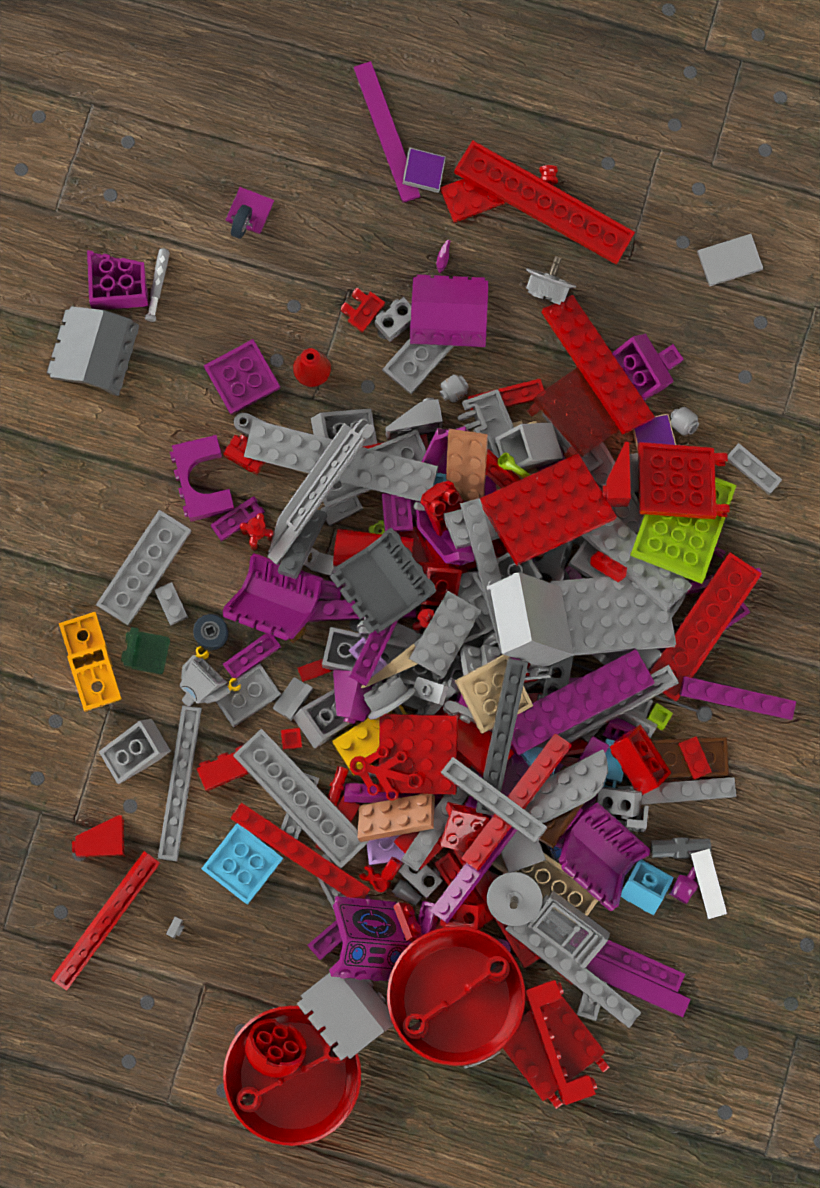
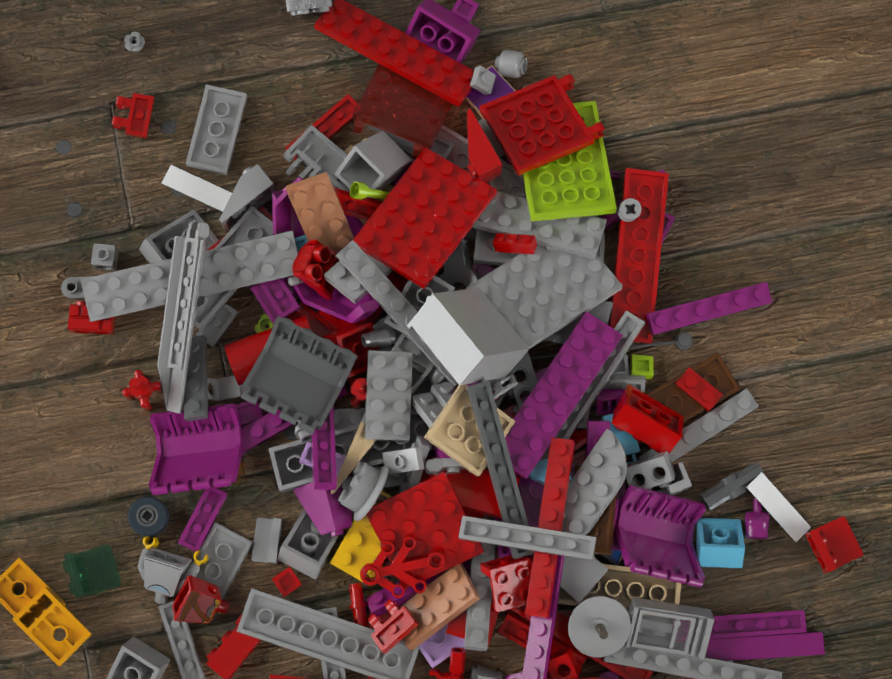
camera: 30 degrees left, 0 degrees up
light grey plate [96,510,192,626] -> none
light grey plate [155,582,188,625] -> none
magenta arch [170,435,234,522] -> none
magenta plate [203,339,281,415] -> none
magenta plate [210,496,265,542] -> none
red cone [293,348,331,387] -> none
red sticker [297,659,333,682] -> none
light grey brick [375,297,411,342] -> none
light grey brick [398,864,443,899] -> none
magenta hinge [410,274,488,347] -> none
magenta bar [436,240,451,273] -> none
light grey head [440,374,469,403] -> none
light grey plate [728,443,782,495] -> none
none -> light grey brick [91,243,119,272]
none -> light grey plate [124,32,145,52]
none -> white sticker [162,165,232,212]
none -> red torso [172,575,229,623]
none -> flat silver cone [361,326,395,348]
none -> plate [368,599,419,654]
none -> light grey plate [470,66,496,95]
none -> light grey wheel [617,198,642,222]
none -> red bracket [805,516,863,574]

